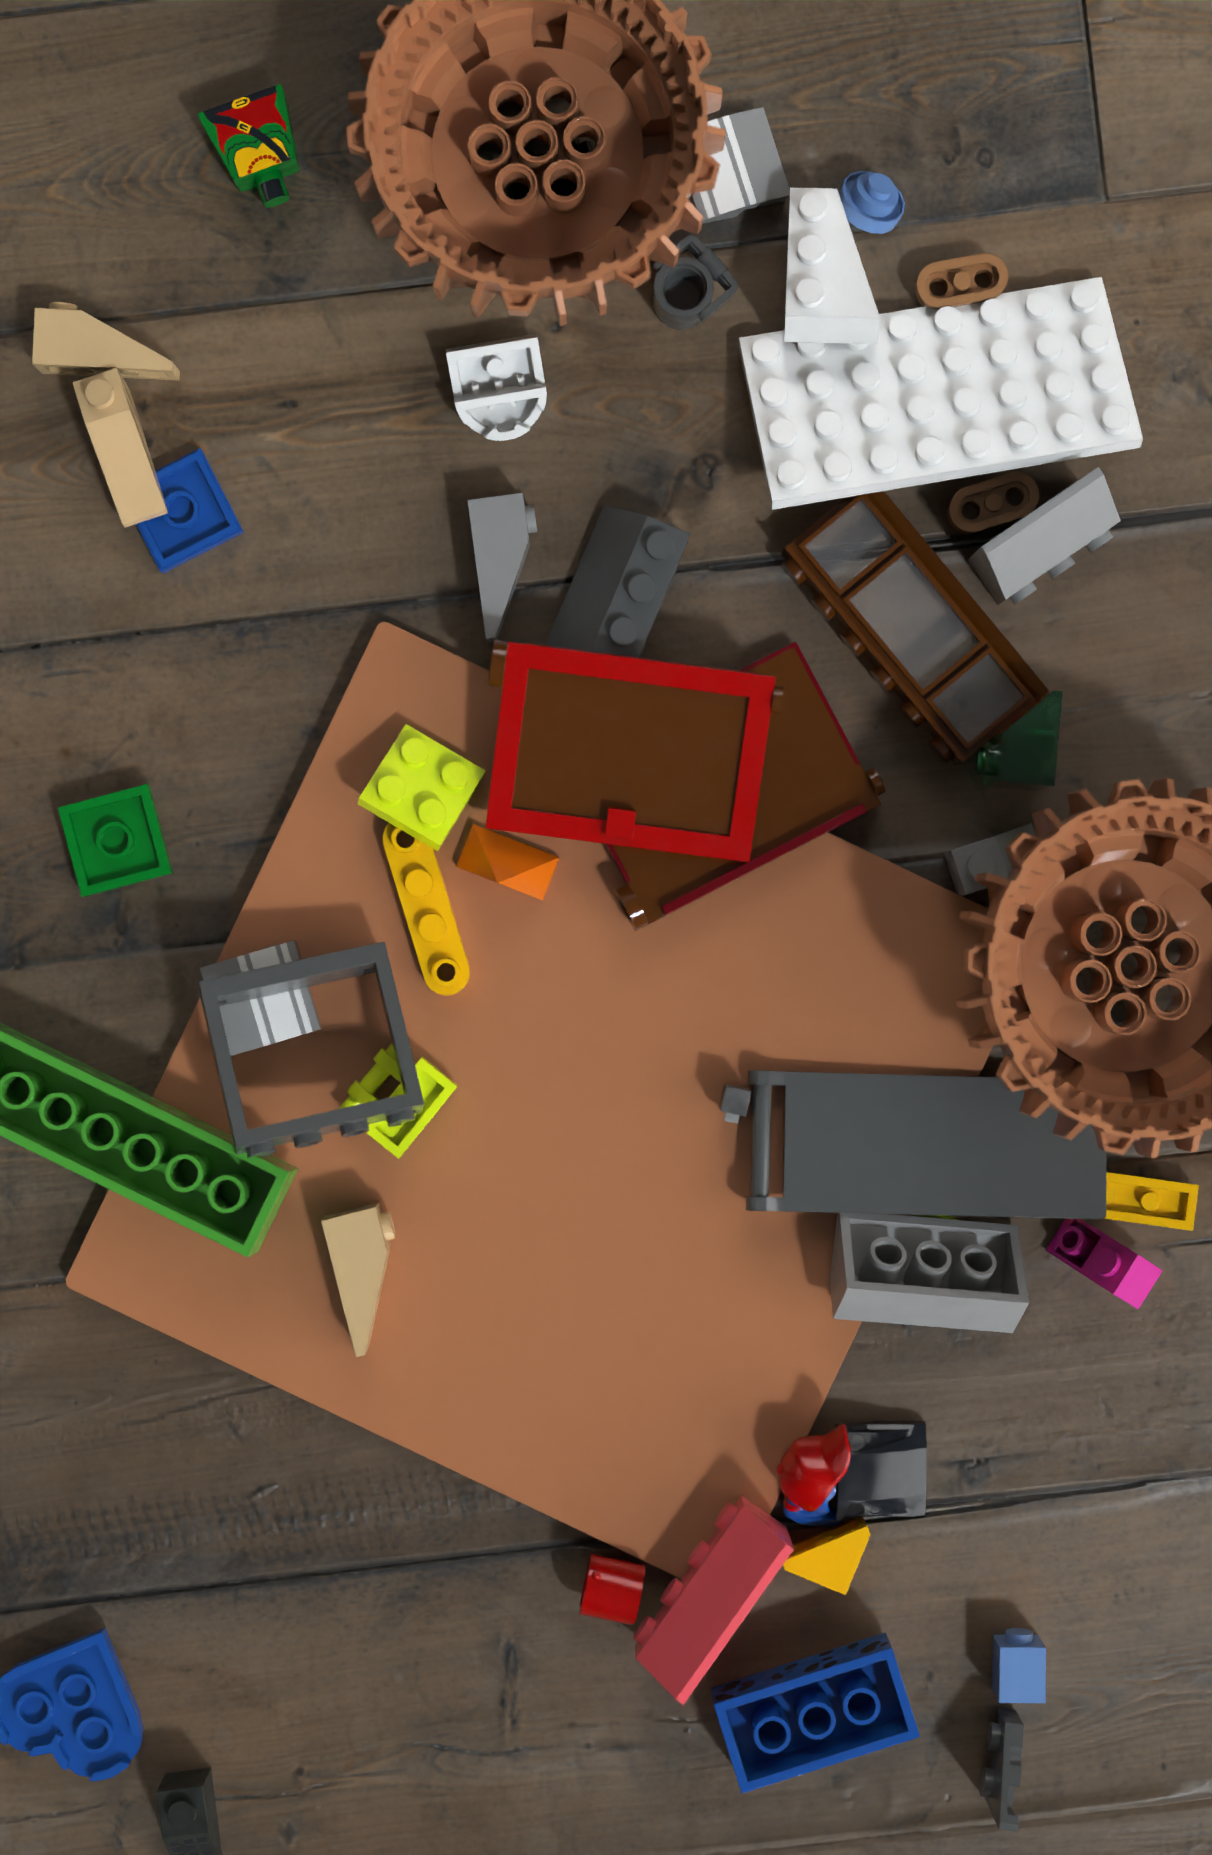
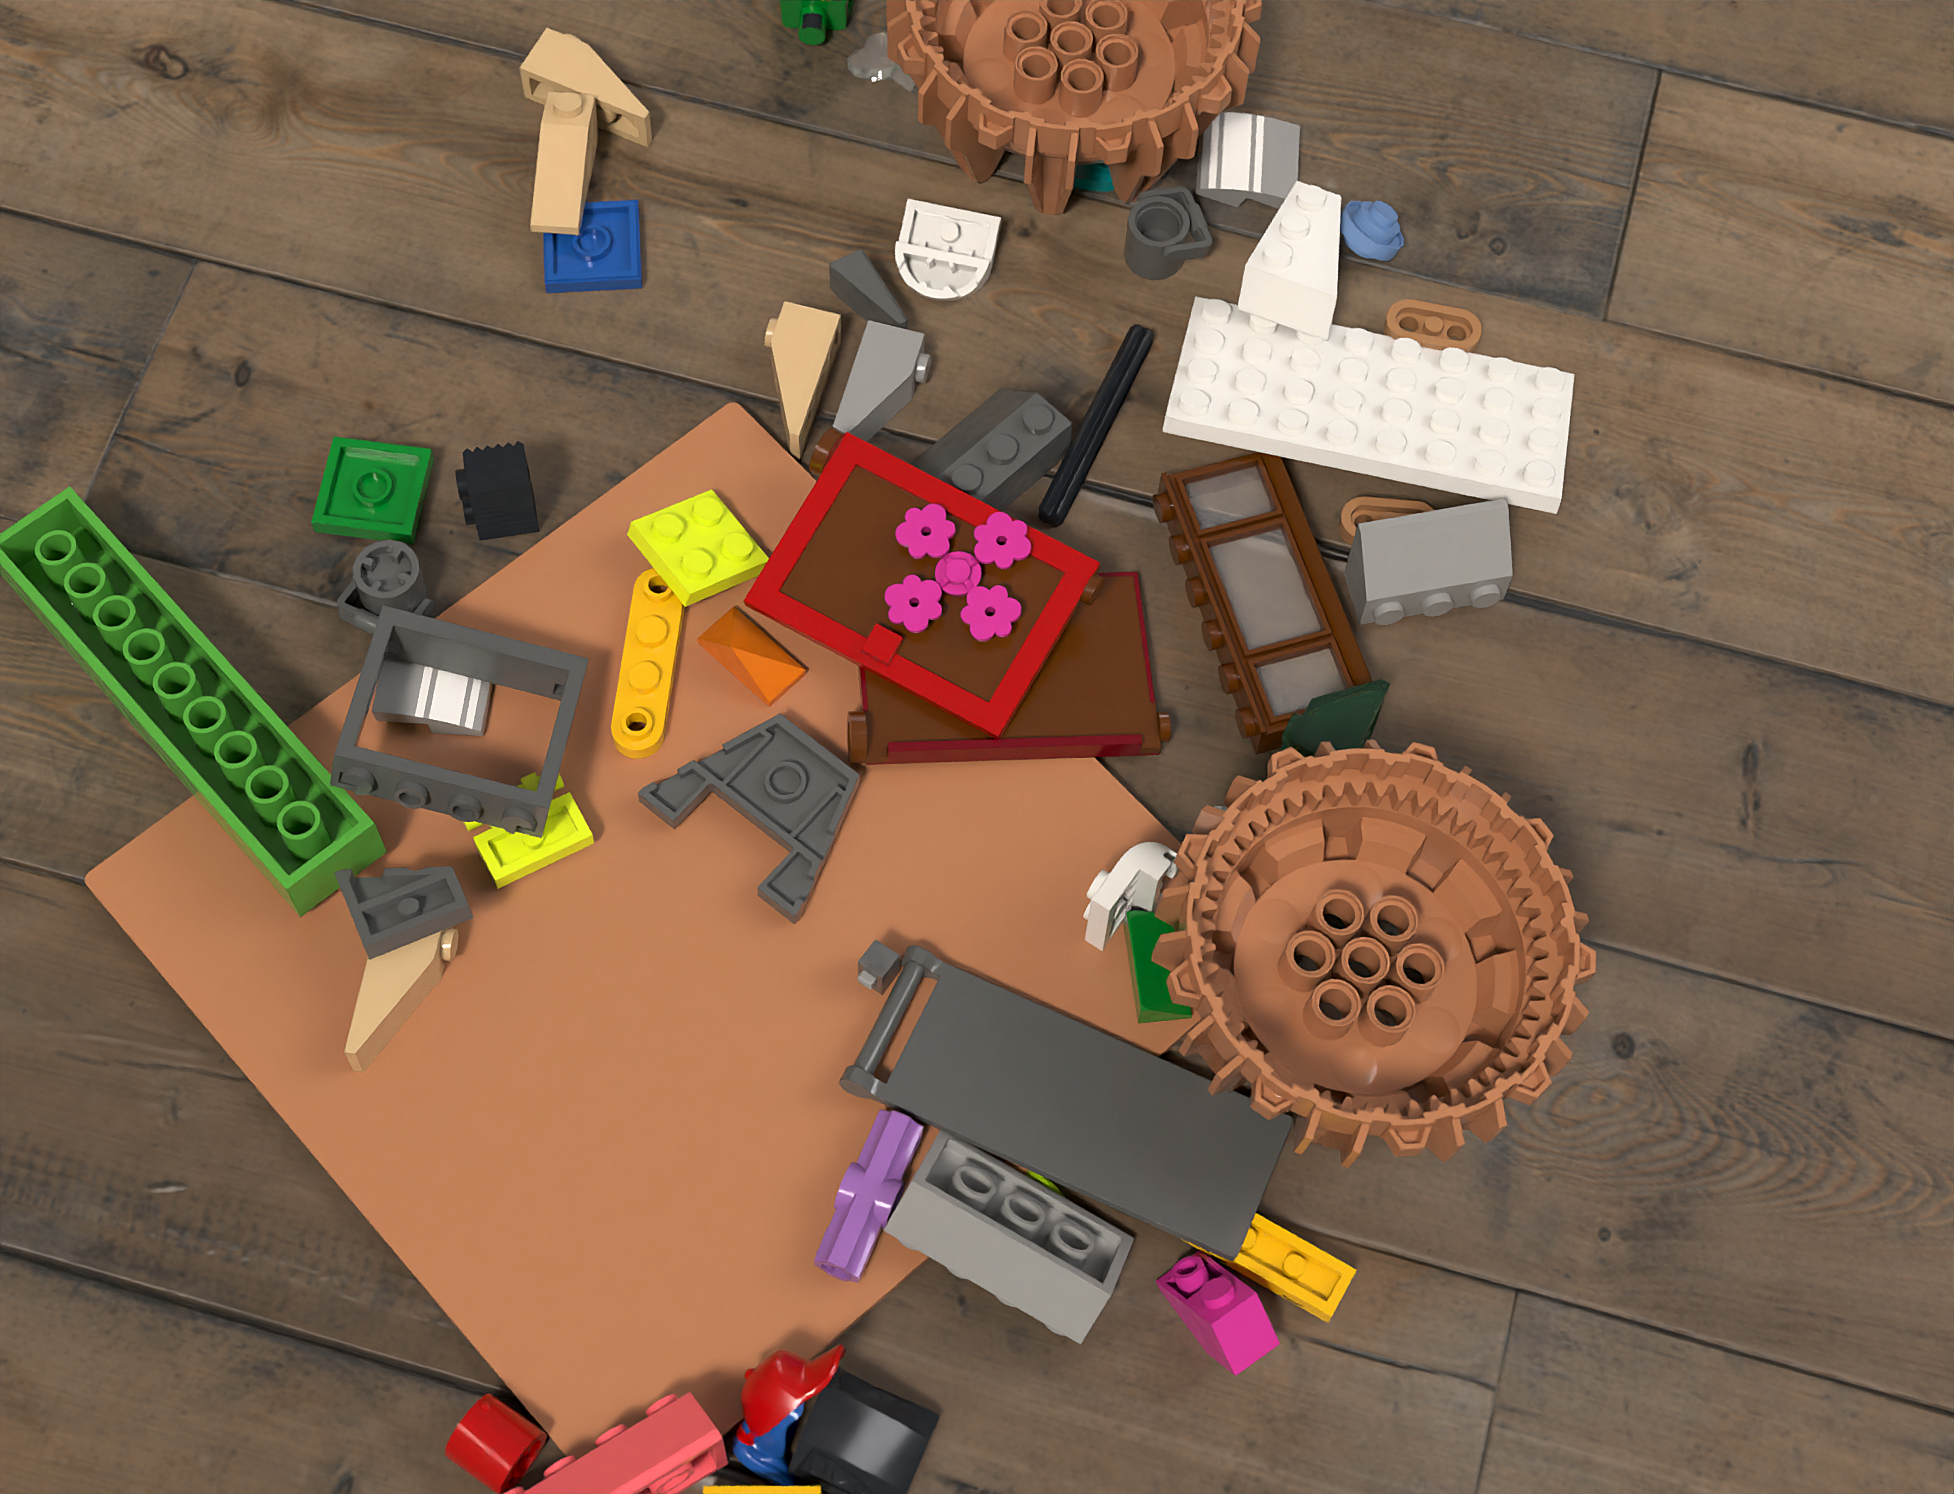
camera: 20 degrees right, 25 degrees down
none -> dark grey wing [334,866,473,960]
none -> dark grey piece [337,540,435,635]
none -> black brick [455,441,539,540]
none -> dark grey wing [638,714,860,924]
none -> tan slope [765,301,841,461]
none -> medium lavender piece [814,1110,923,1283]
none -> dark grey slope [829,249,907,329]
none -> clear rock [847,32,918,94]
none -> dark pink plant [885,504,1031,642]
none -> black axle [1038,324,1154,526]
none -> white slope [1083,842,1180,951]
none -> green slope [1123,910,1192,1024]

